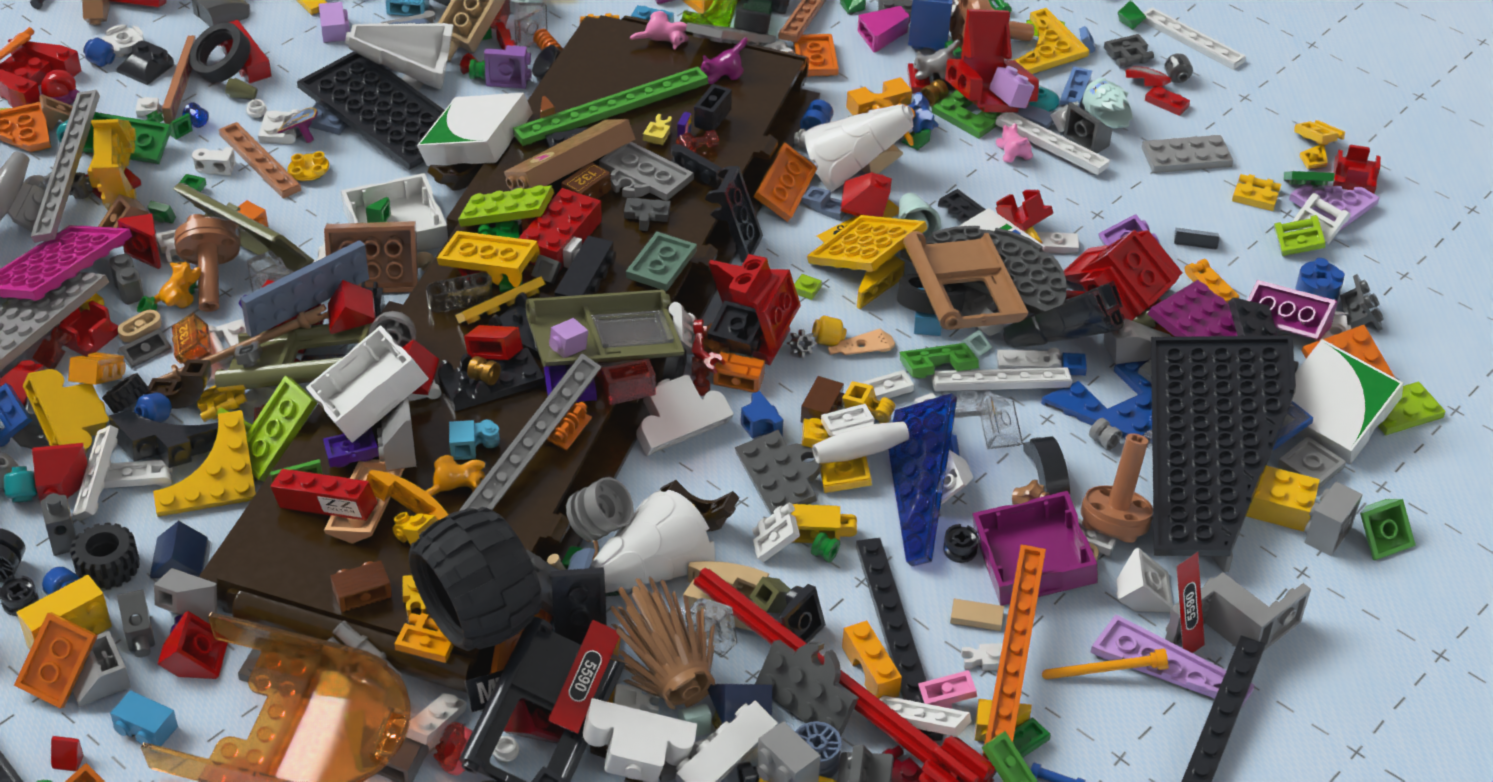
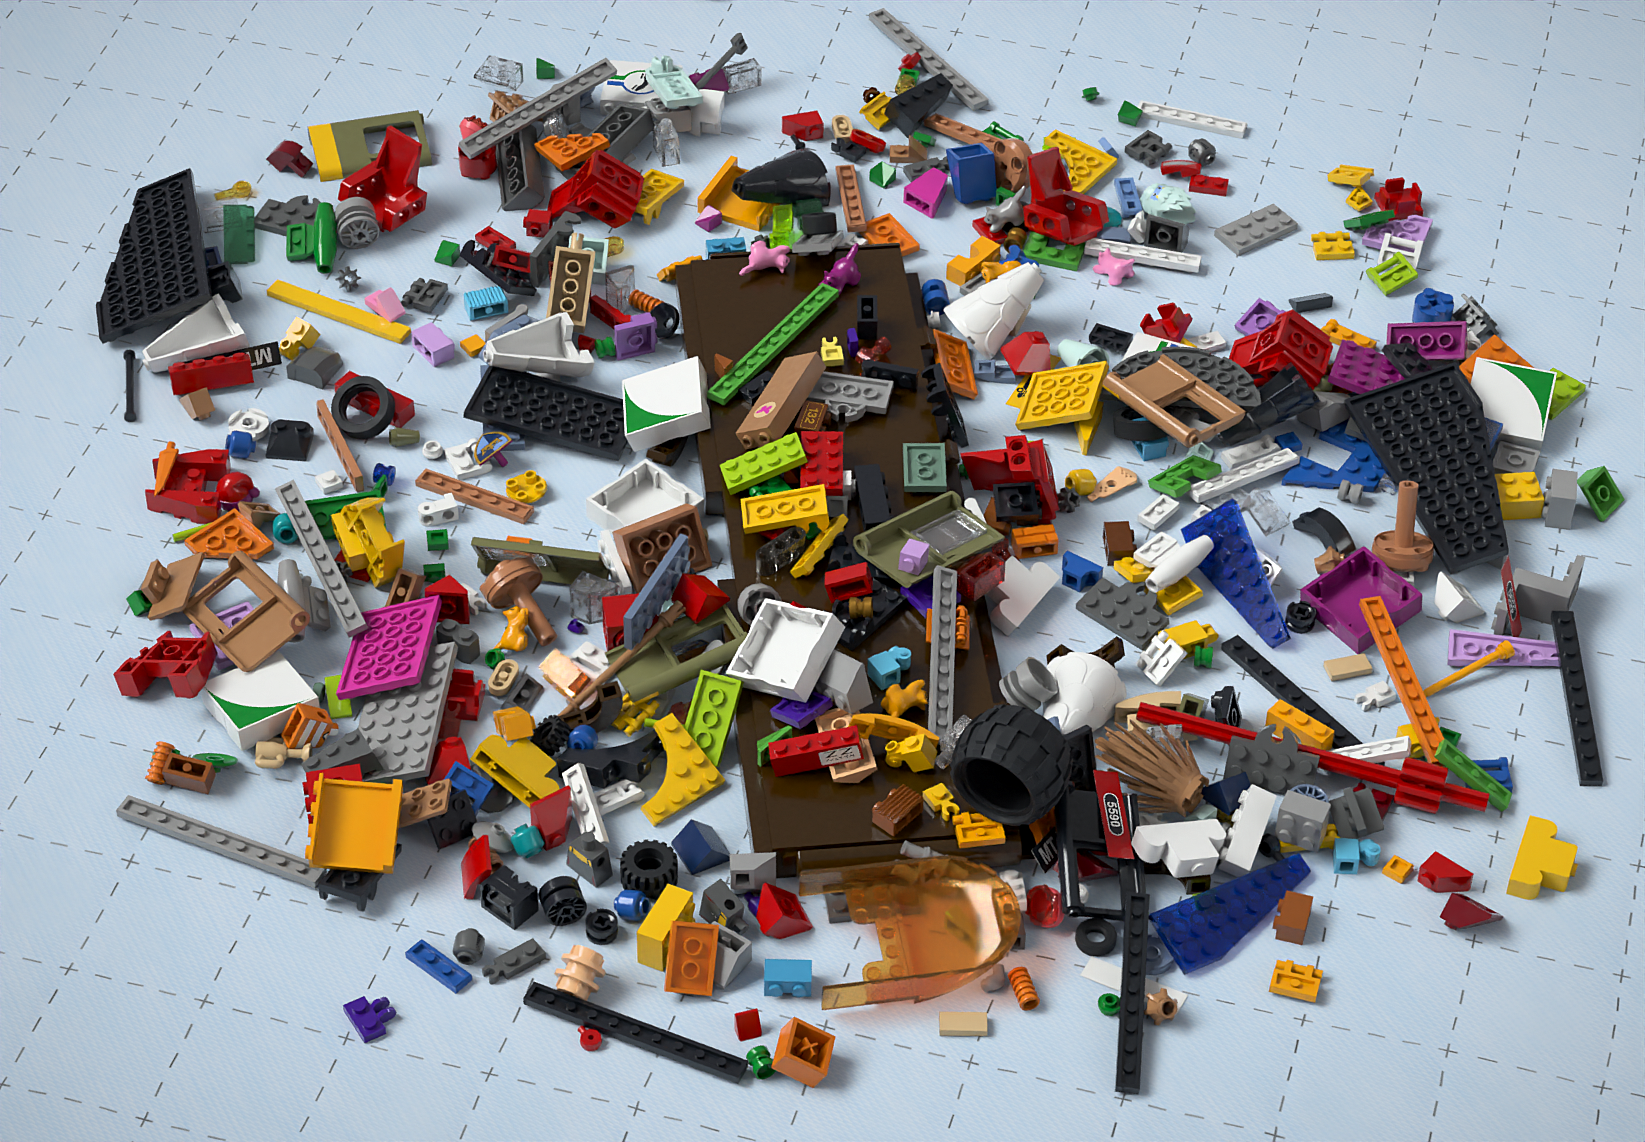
camera: 25 degrees left, 0 degrees up
green plate [145,110,164,123] -> none
dark grey plate [235,340,263,368] -> none
green slope [366,197,391,223] -> none
dark grey hinge [624,198,671,231] -> none
red piece [691,319,726,374] -> none
yellow brick [842,381,896,423] -> none
bright pink slope [918,670,977,709] -> none
lavender brick [989,66,1035,108] -> none

